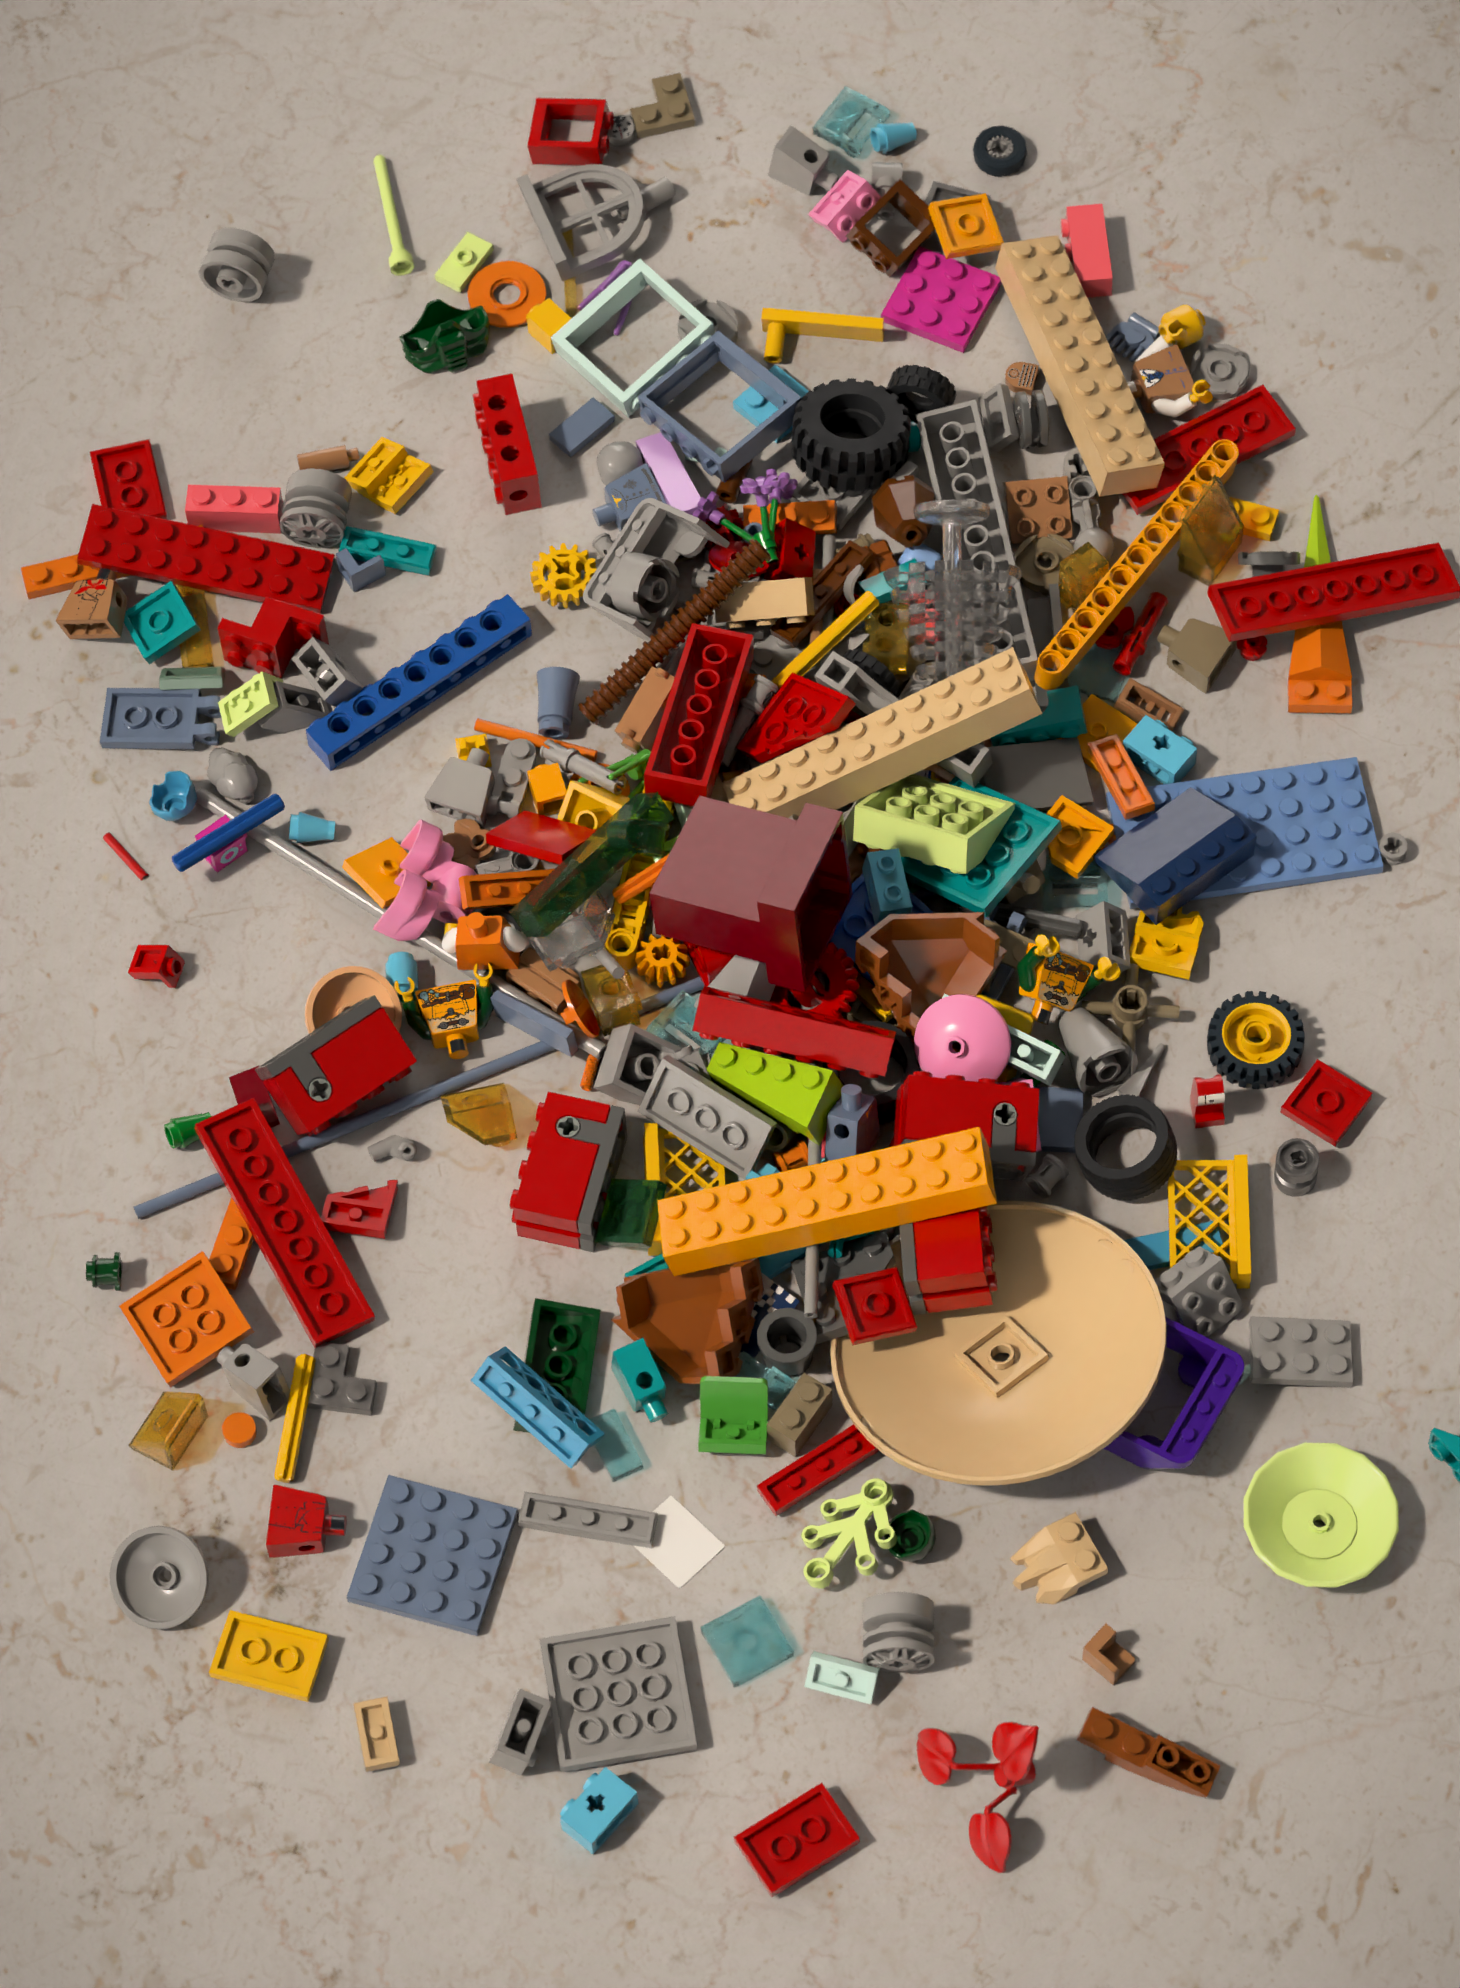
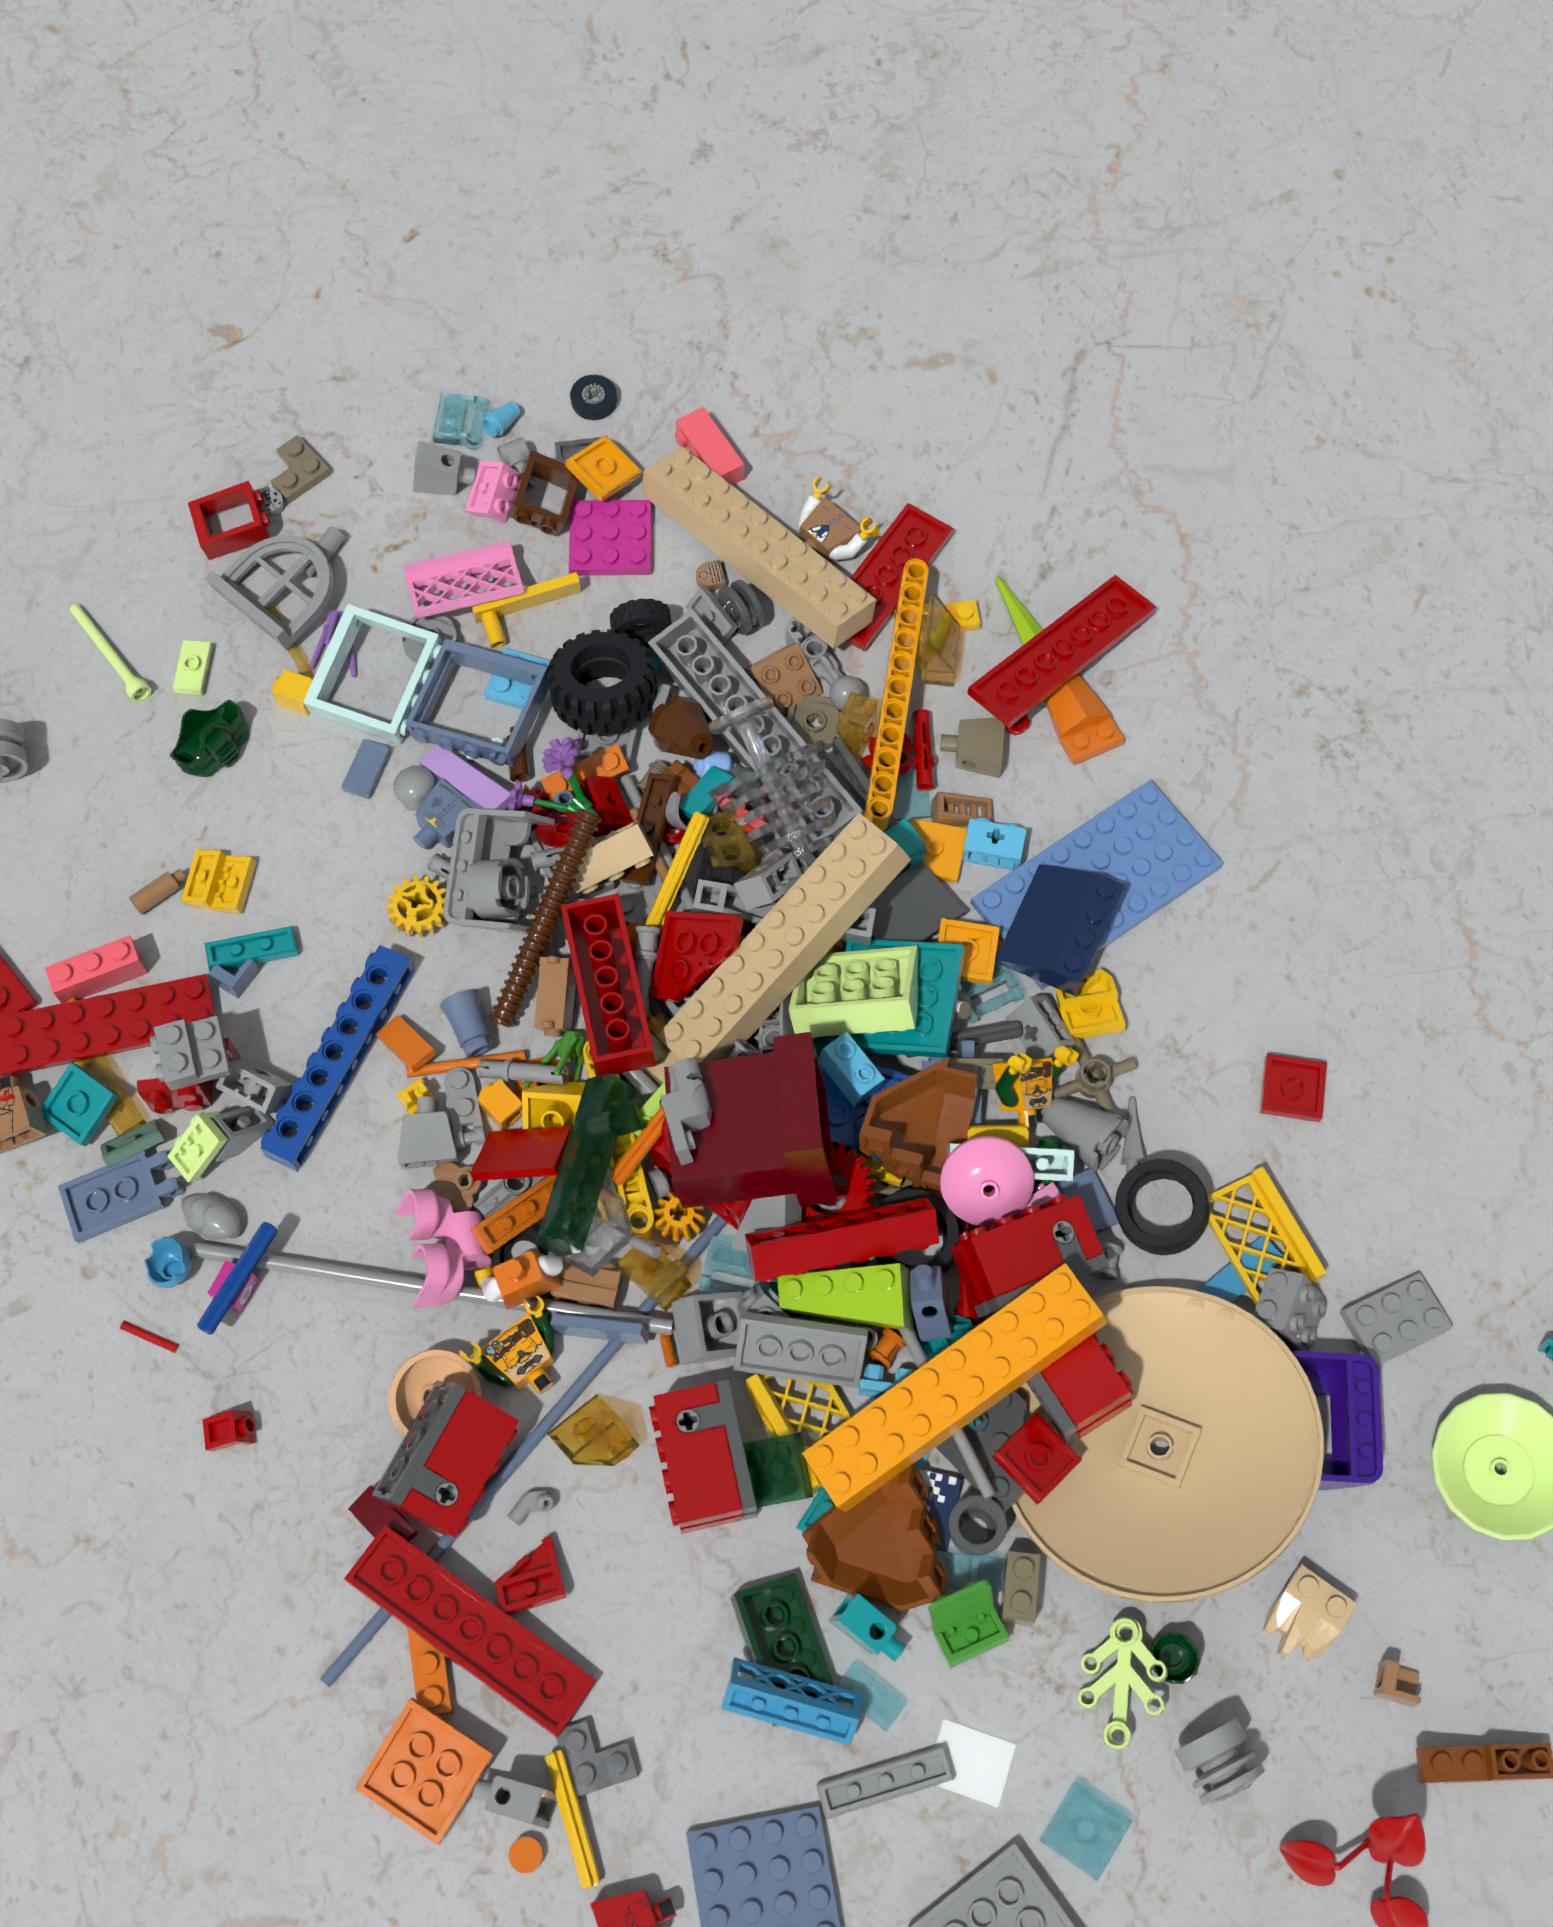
camera: 30 degrees left, 5 degrees up
dark green brick [86,1252,123,1291] -> none
clear yellow slope [128,1391,208,1471] -> none
green cone [164,1112,212,1149] -> none
light grey wheel [280,468,352,548] -> none
medium azure cone [289,812,335,843] -> none
light orange plate [342,837,431,909] -> none
medium azure brick [385,952,419,1002] -> none
orange piece [468,261,546,328] -> none
red brick [472,373,542,515] -> none
piece [560,979,600,1039] -> none
red plate [757,1424,879,1516] -> none
light aqua plate [804,1651,880,1705] -> none
orange tile [1088,734,1155,820] -> none
sand blue piece [1106,312,1160,362] -> none
yellow head [1158,304,1206,349] -> none
light grey tile [1189,343,1250,400] -> none
red leg [1190,1074,1225,1129] -> none
wheel [1207,991,1305,1089] -> none
dark grey tile [1238,551,1300,577] -> none
flat silver wheel [1274,1138,1319,1197] -> none
light grey bush [1379,833,1408,866] -> none
none -> light grey plate [150,1015,231,1091]
none -> orange tile [376,1015,436,1073]
none -> bright pink fence [403,540,524,619]
none -> light grey plate [660,1058,712,1166]
none -> light grey brick [734,852,802,910]

